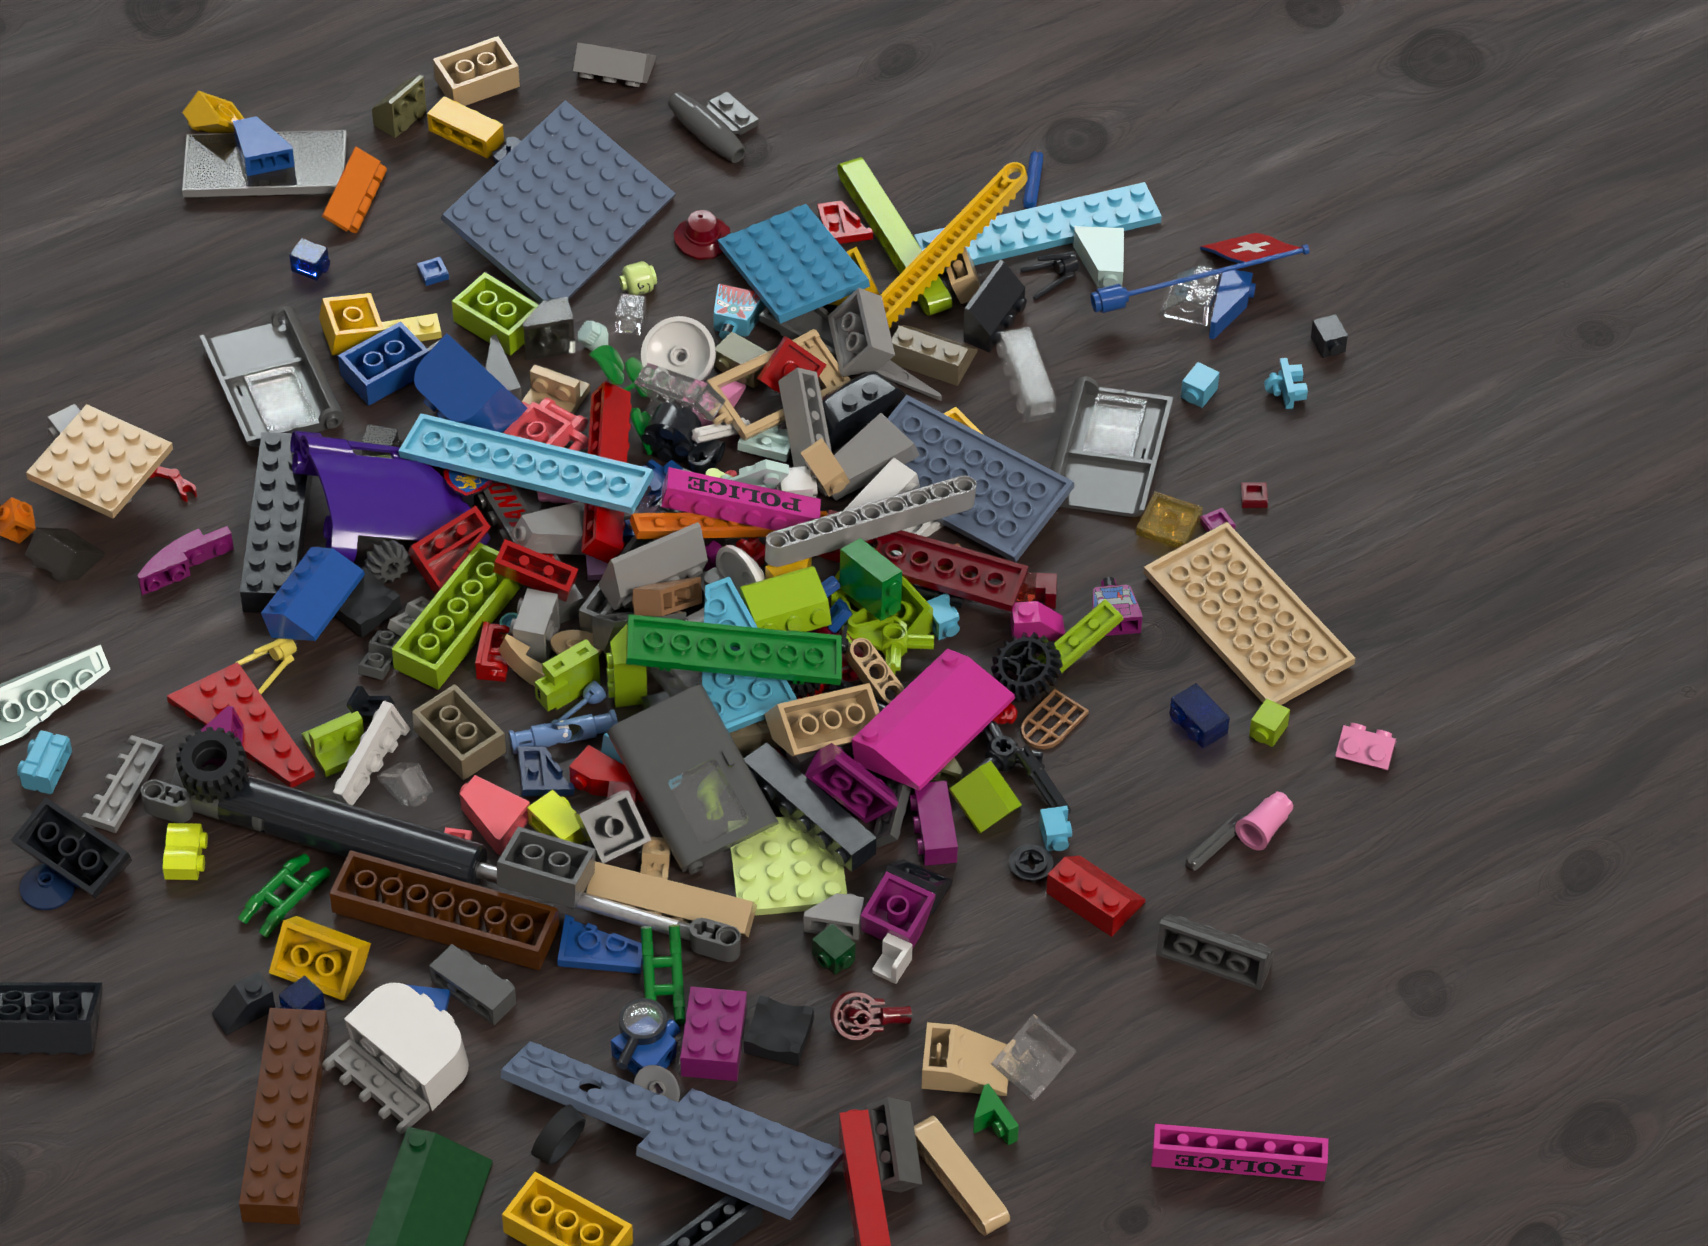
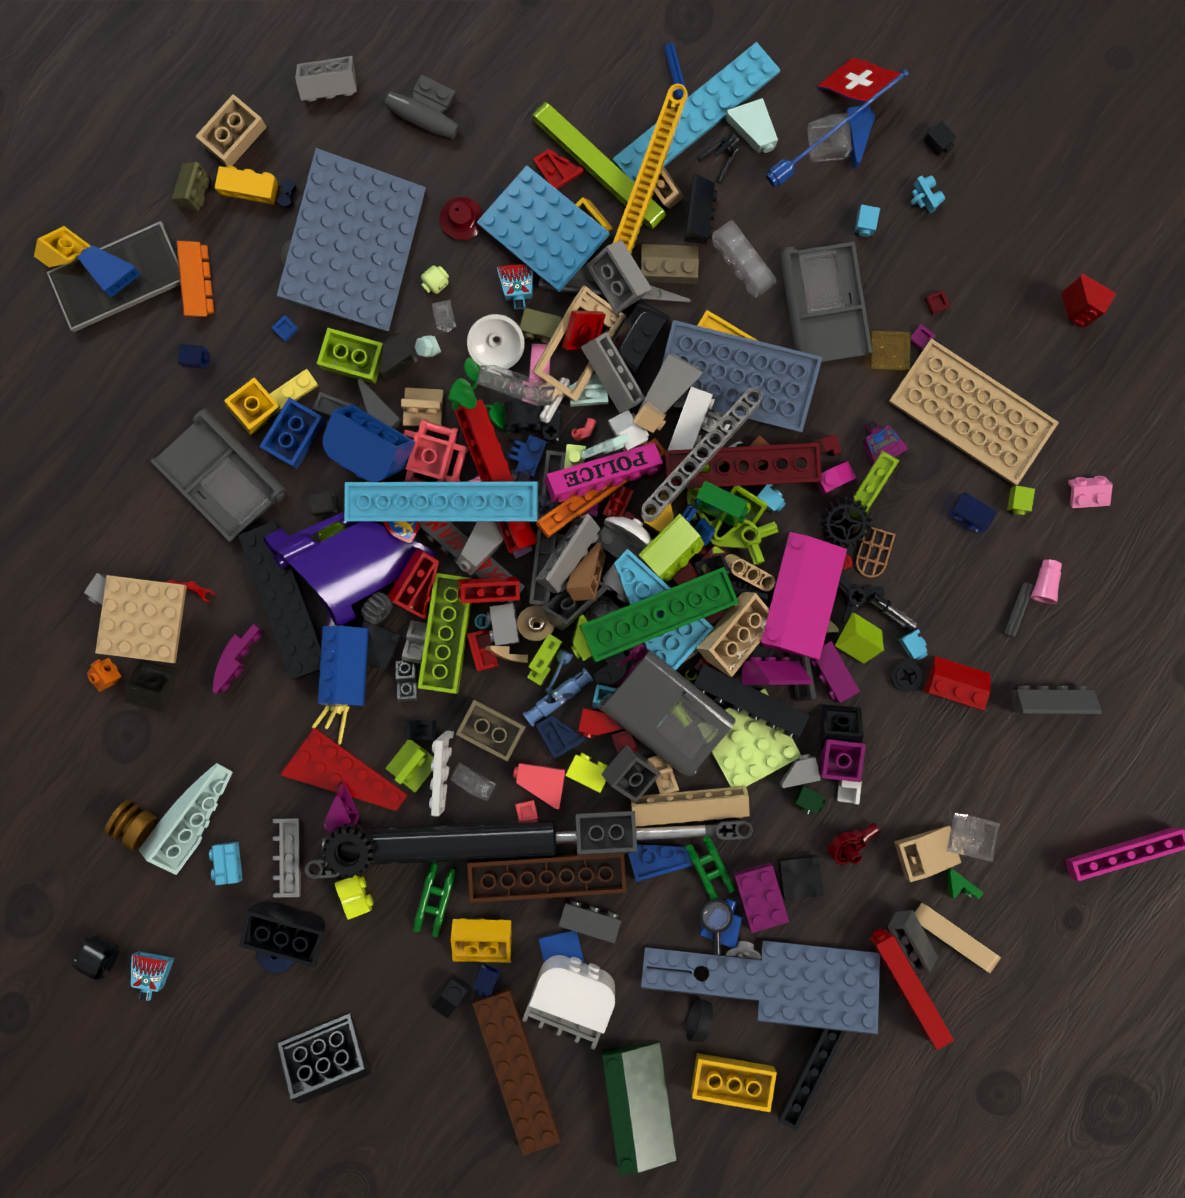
camera: 20 degrees left, 35 degrees up
none -> red slope [1062,274,1116,328]

